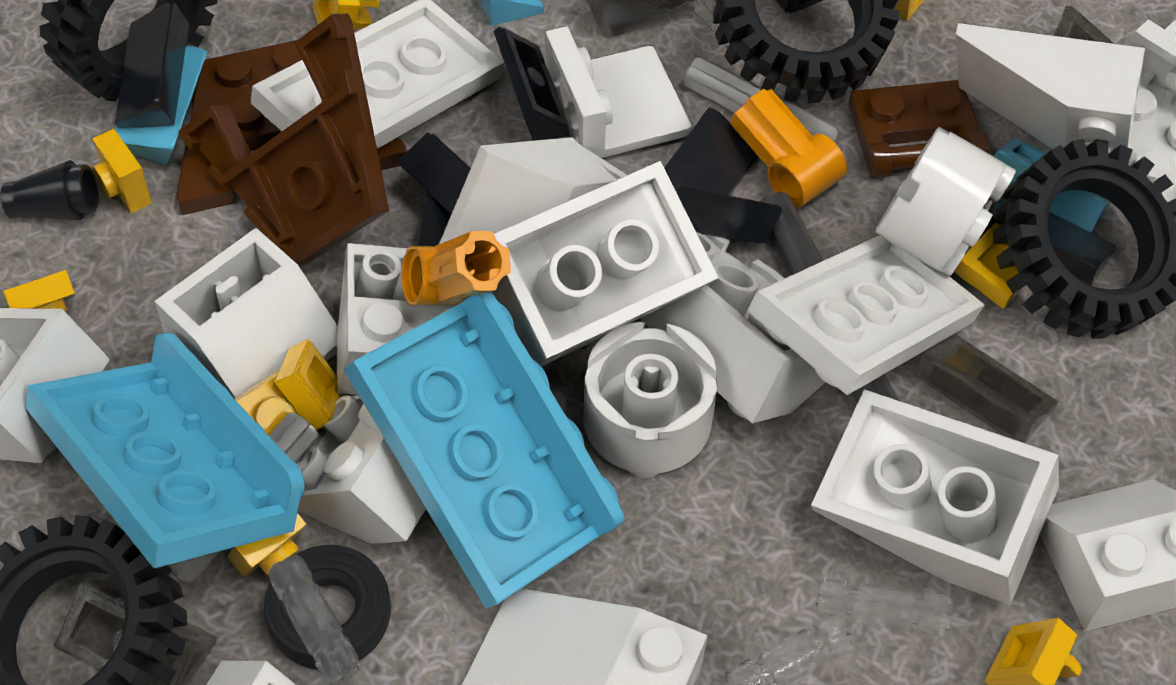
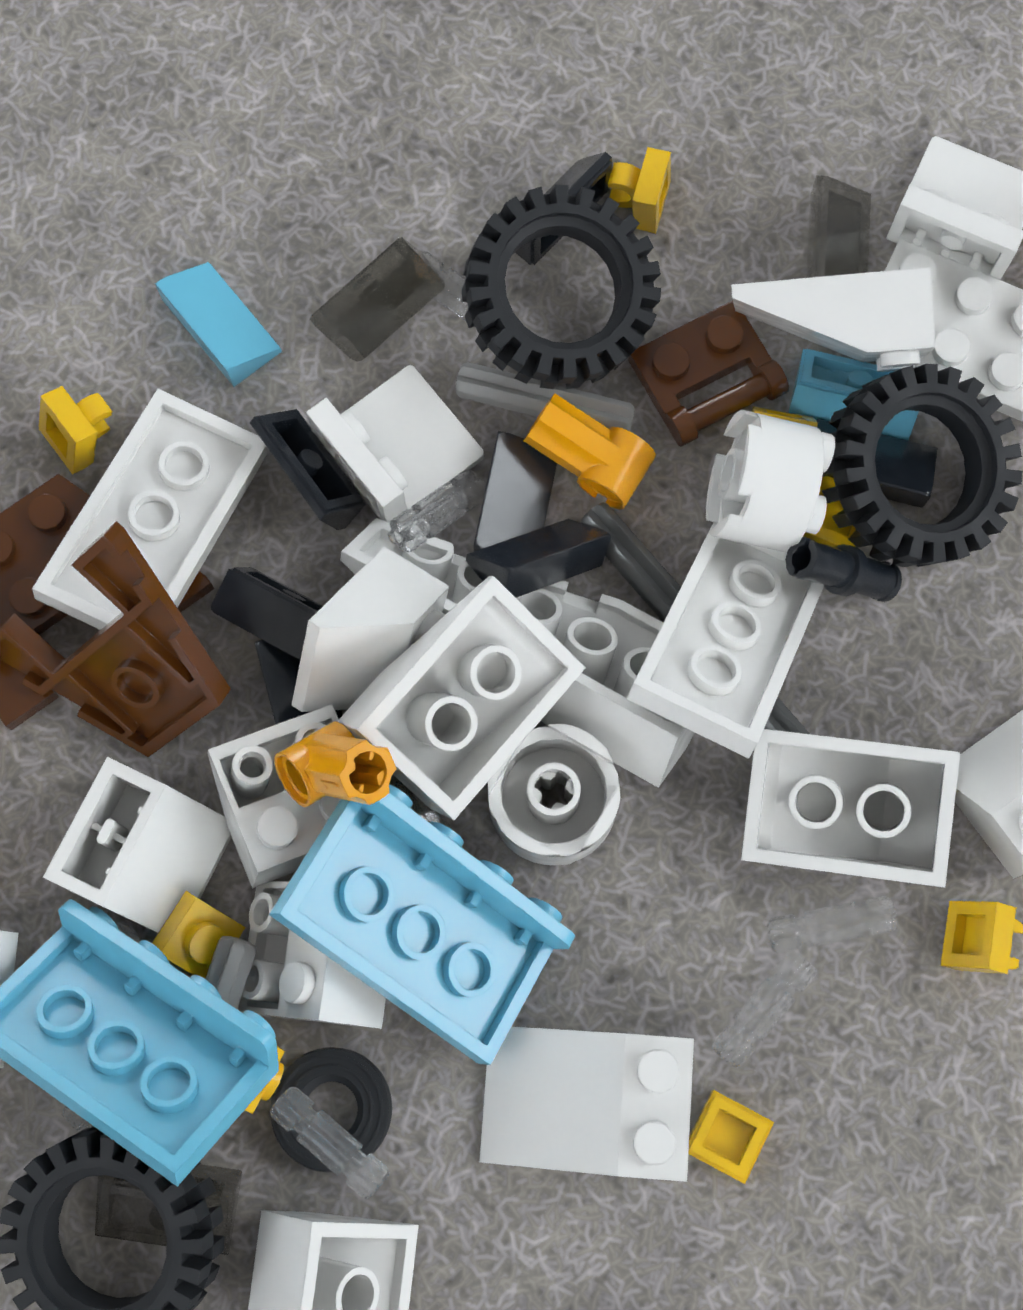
camera: 15 degrees left, 20 degrees up
yellow tile [275,339,341,430] -> none
clear smoke slope [915,334,1059,444] -> none
none -> clear axle [387,470,487,552]
none -> black pin [785,537,902,602]

